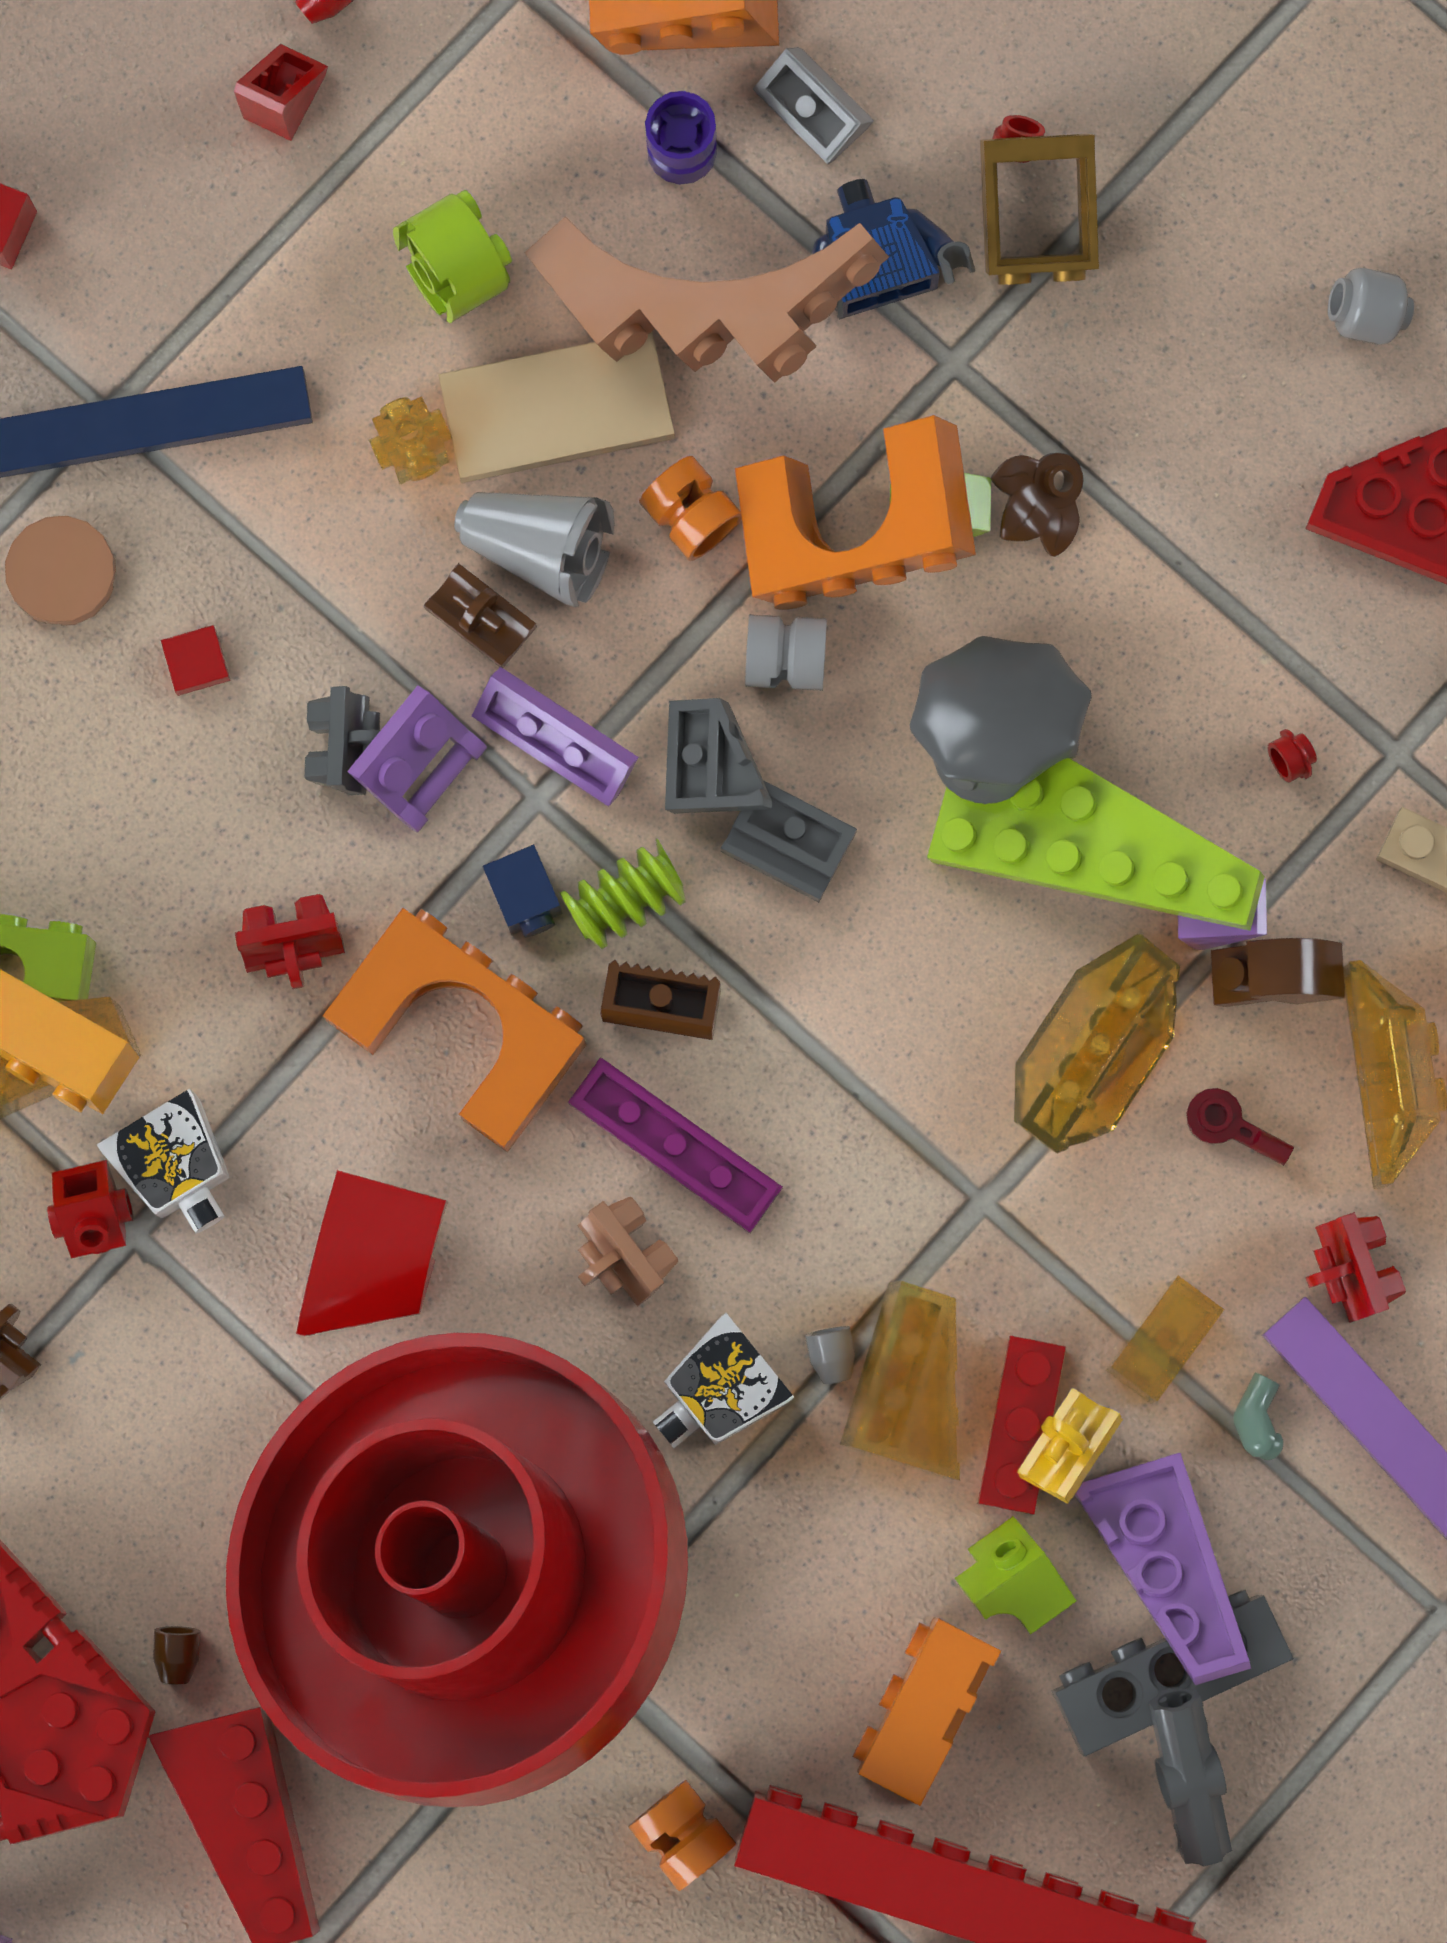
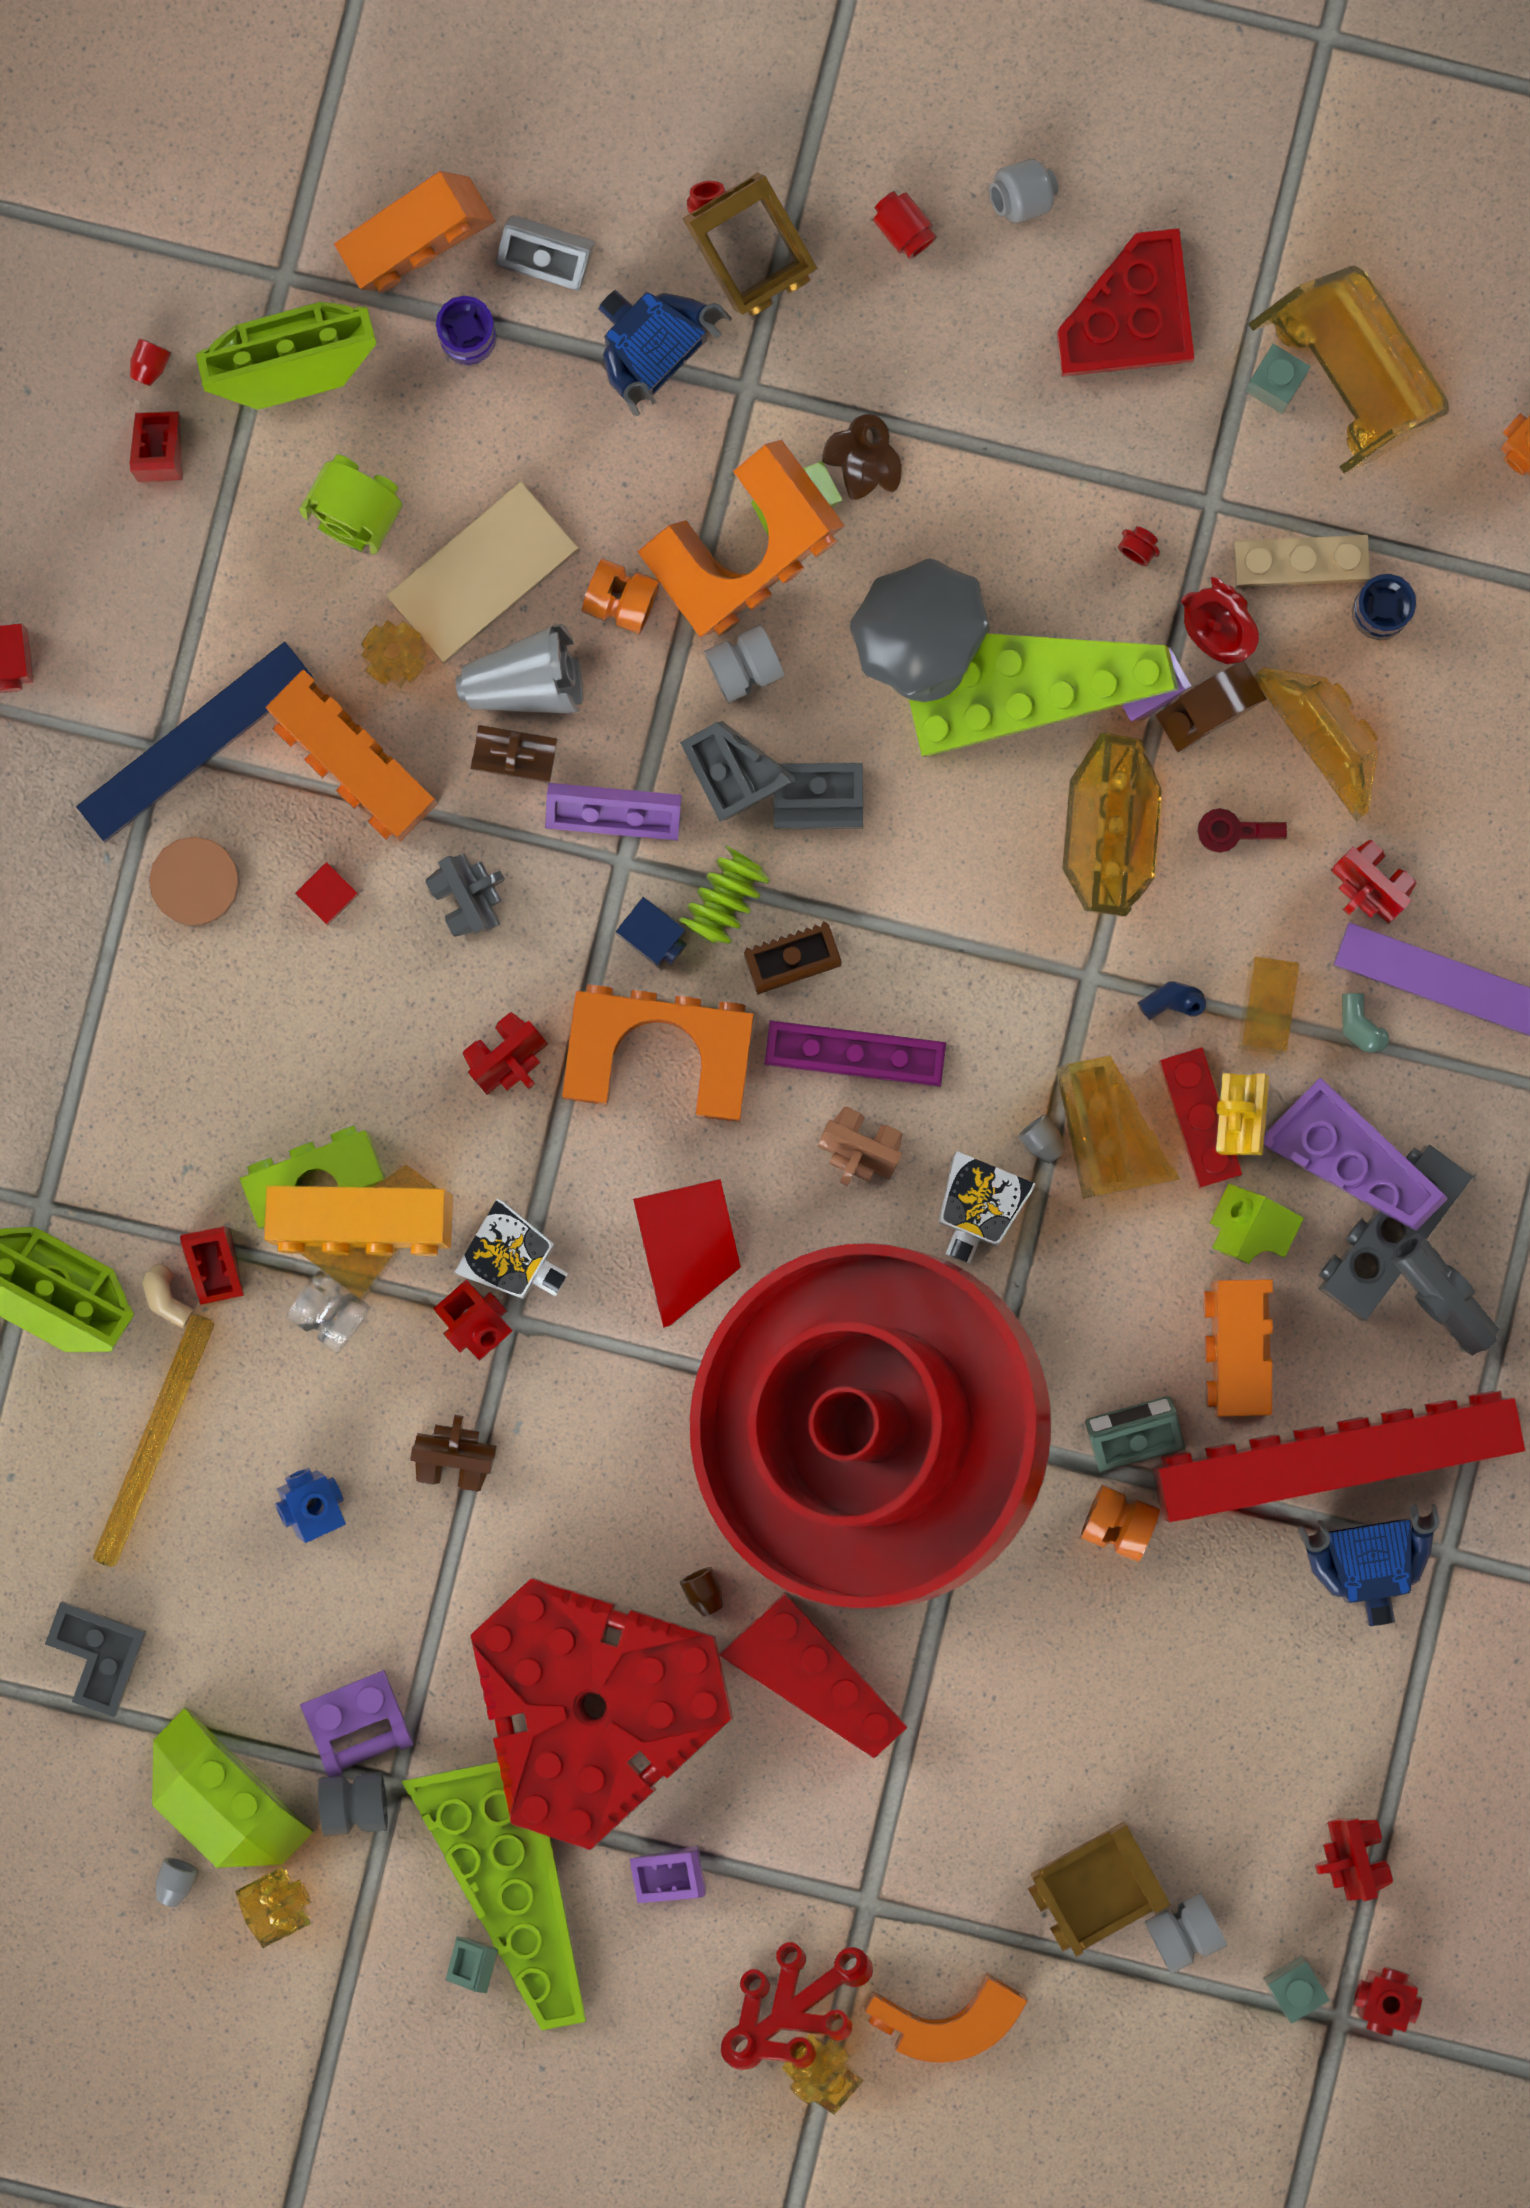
camera: 30 degrees left, 5 degrees up
medium lavender plate [347,685,487,833] -> none
nougat arch [524,216,889,383] -> none
none -> lime wedge [195,301,377,410]
none -> orange wedge [265,669,437,842]
none -> red brick [873,191,937,259]
none -> sand green slope [1085,1396,1185,1473]
none -> dark blue arm [1137,981,1206,1021]
none -> red hat [1180,577,1259,665]

